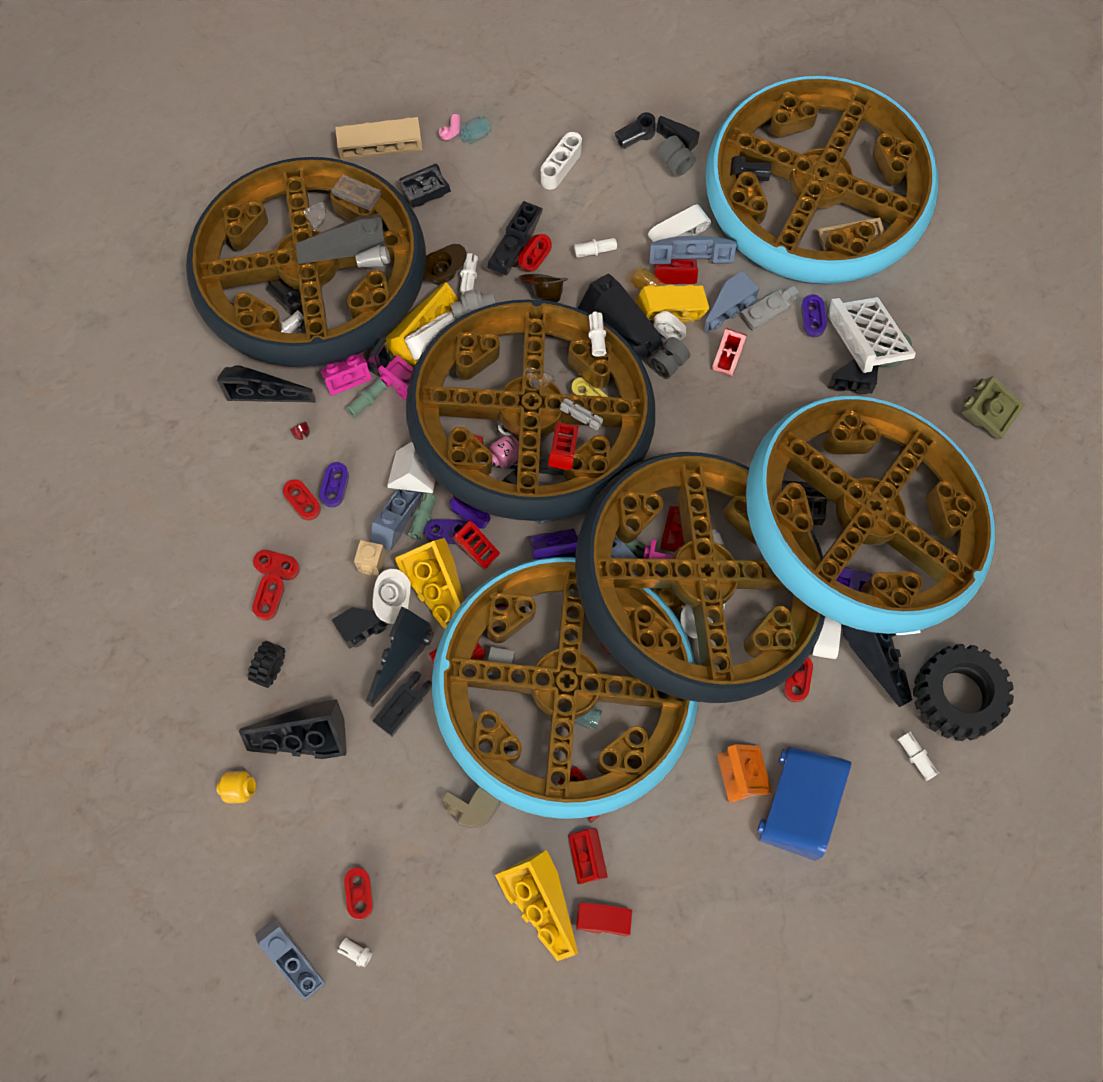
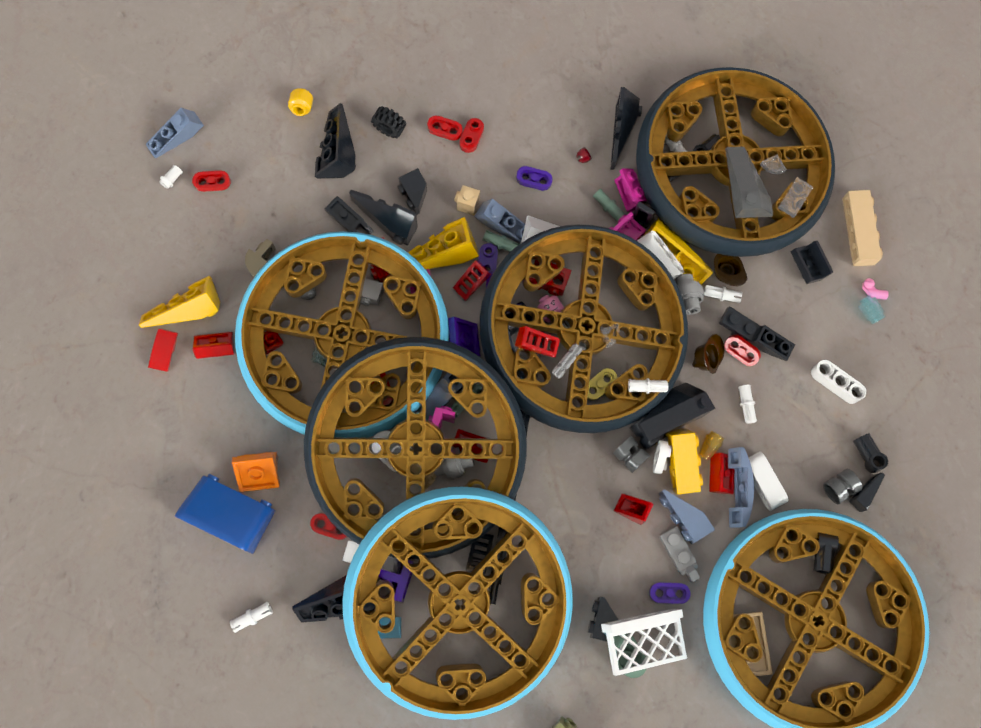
camera: 90 degrees right, 5 degrees up
red plate [283,479,321,521] -> none
light grey cone [356,244,390,267] -> none
white piece [373,569,410,624] -> none
black tyre [913,644,1014,741] -> none

